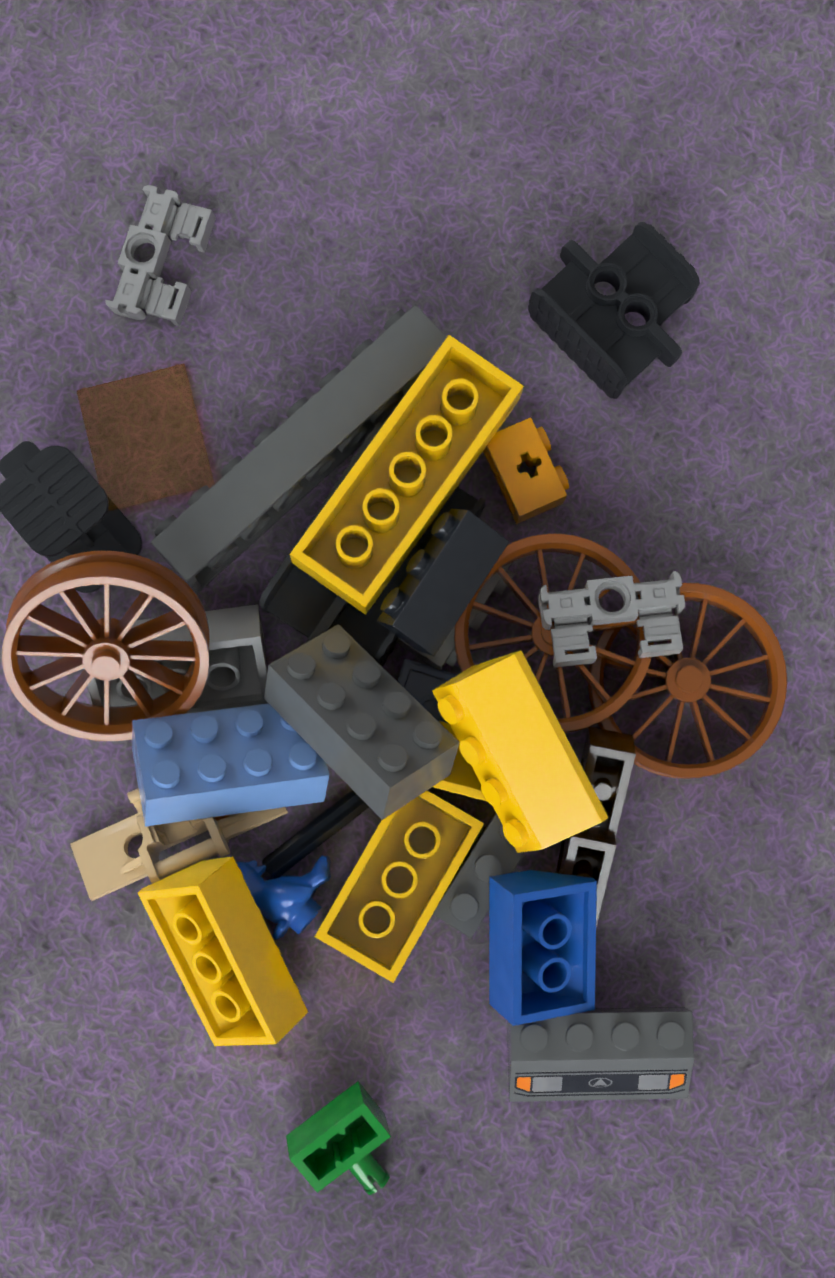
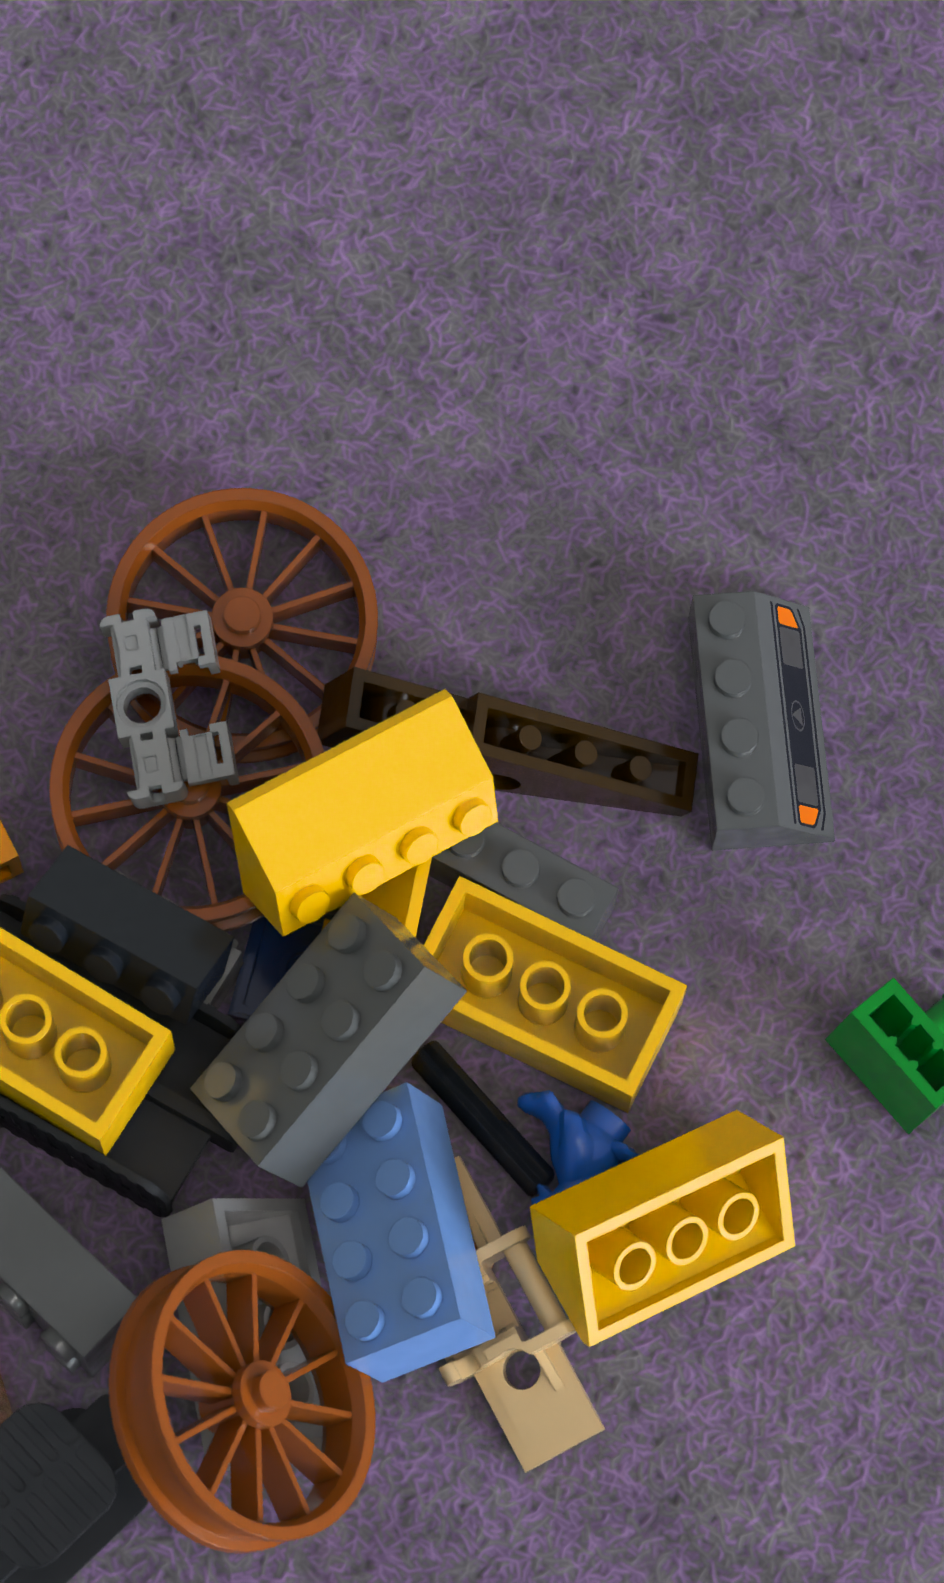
camera: 90 degrees left, 10 degrees down
blue slope [489,870,597,1026] -> none

